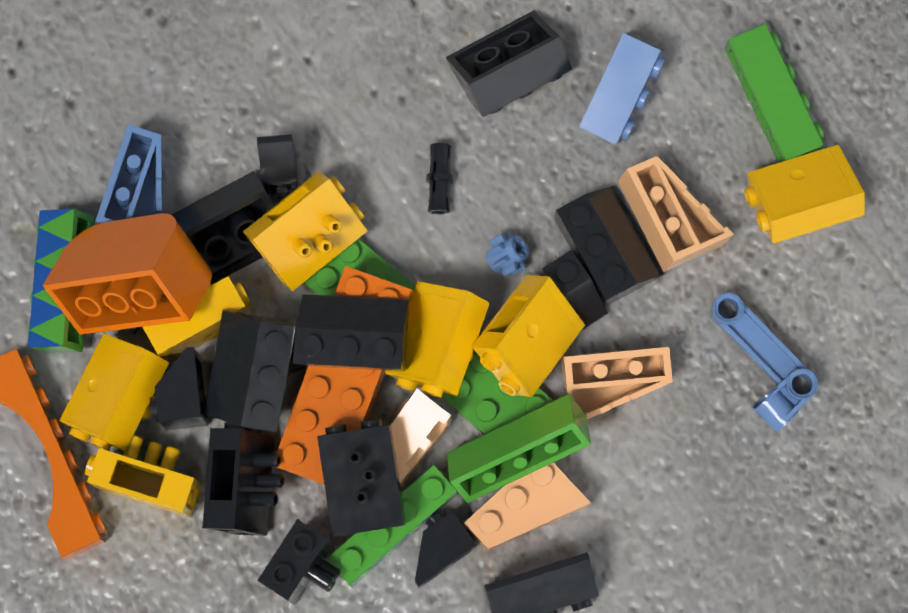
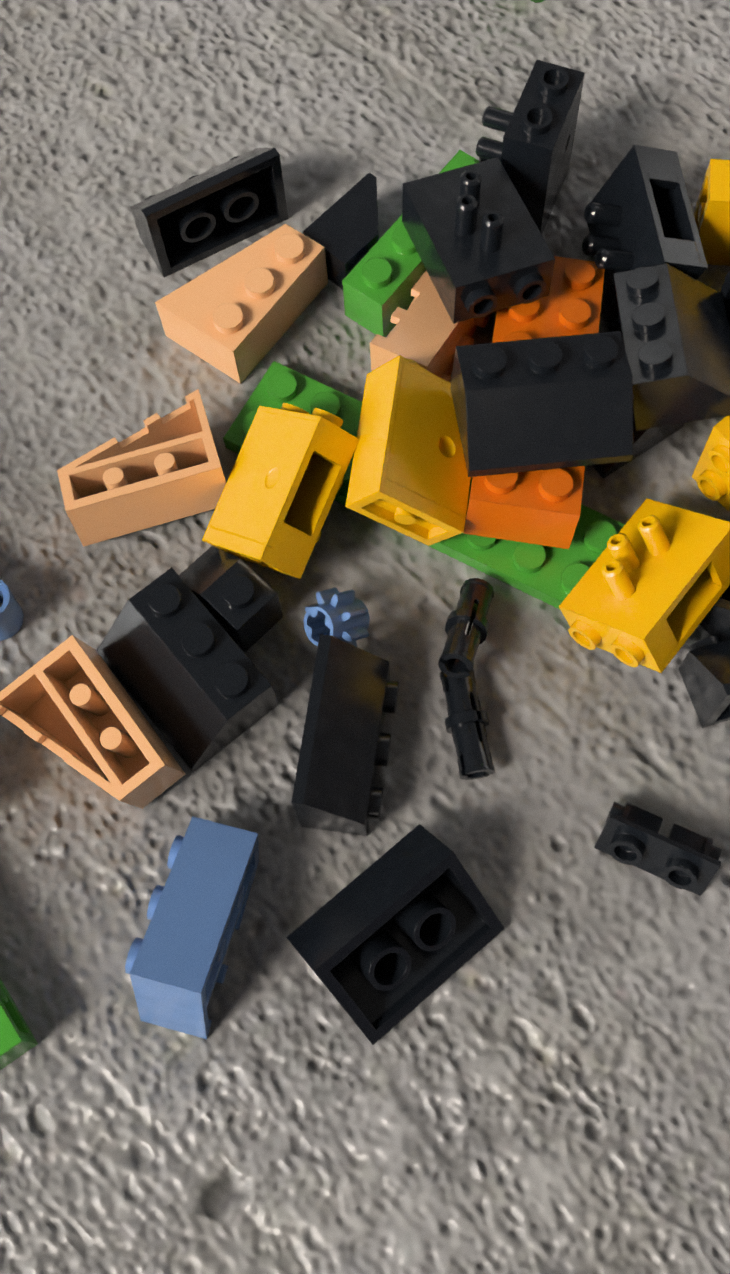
camera: 175 degrees right, 10 degrees down
bright green brick [447,394,591,503] -> none
none -> black slope [291,634,399,836]
none -> black pin [438,578,495,679]
none -> black hinge [594,801,722,896]

